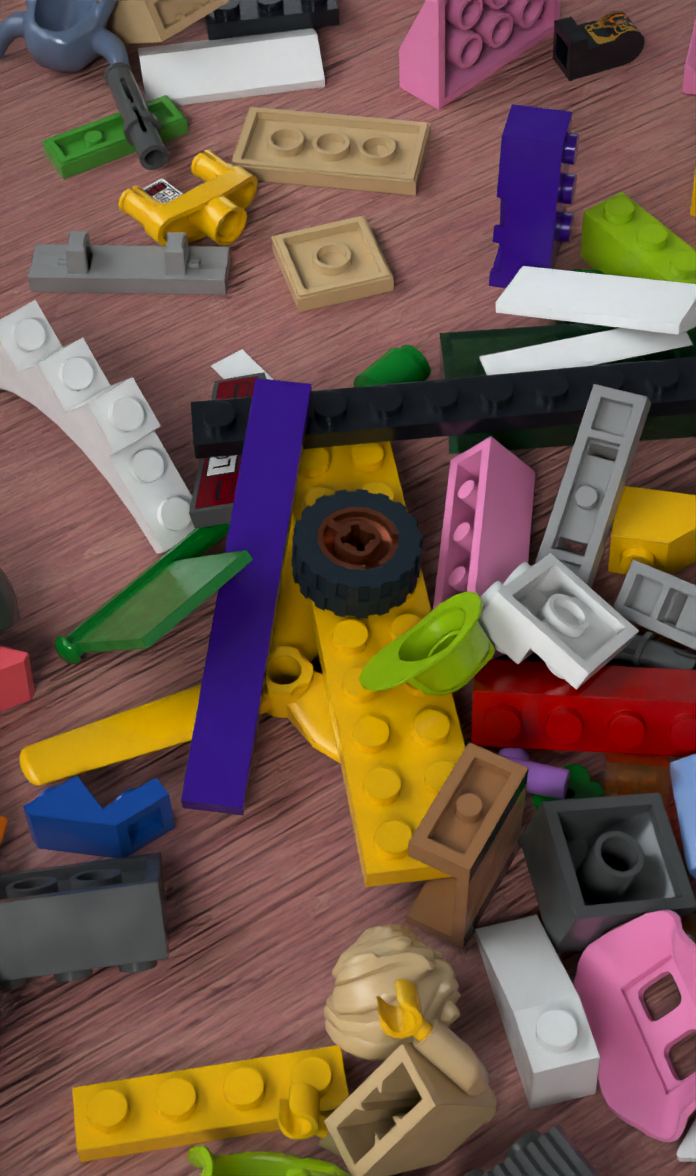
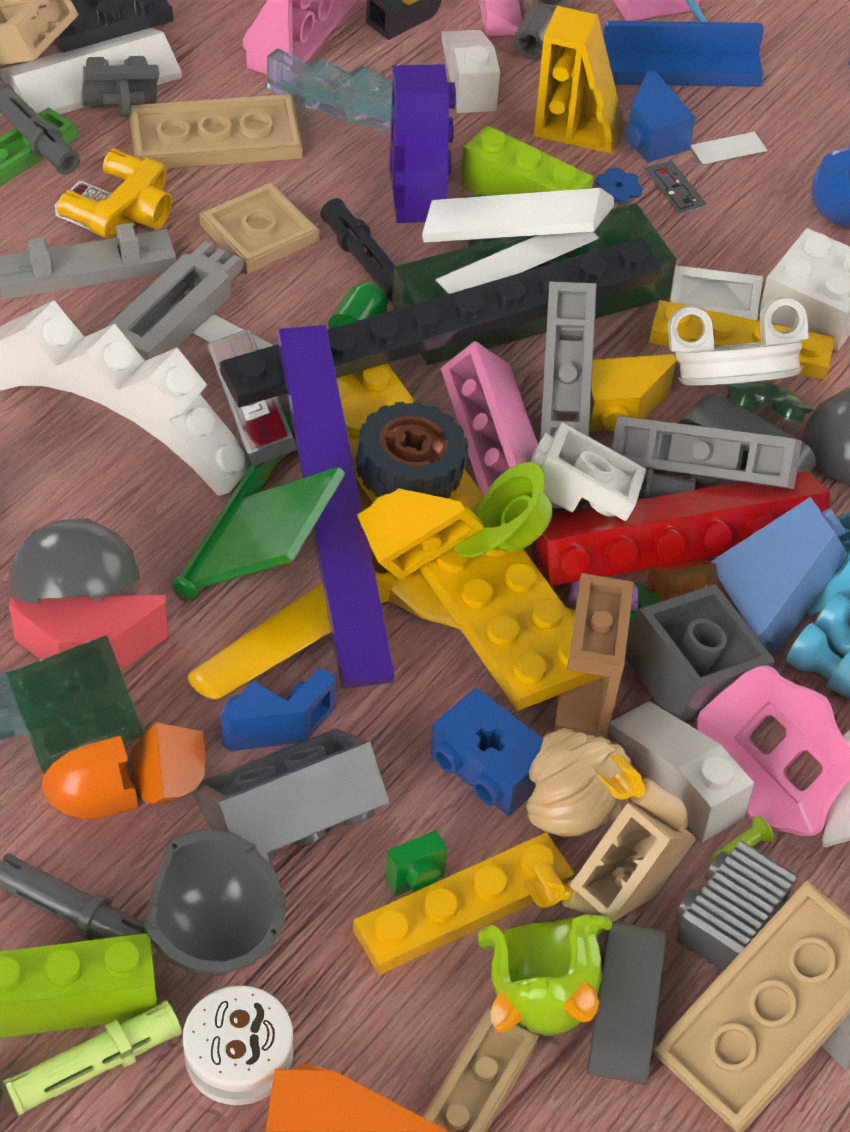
camera: 25 degrees left, 0 degrees up
none -> dark grey hips [81,56,159,117]
none -> light grey hinge [105,241,244,361]
none -> clear light blue slope [267,48,392,131]
none -> black pin [320,198,411,301]
none -> yellow slope [357,488,485,580]
none -> green plate [385,830,447,897]
none -> blue brick [430,687,543,816]
none -> white slope [441,30,500,113]
none -> lime piece [712,815,774,860]

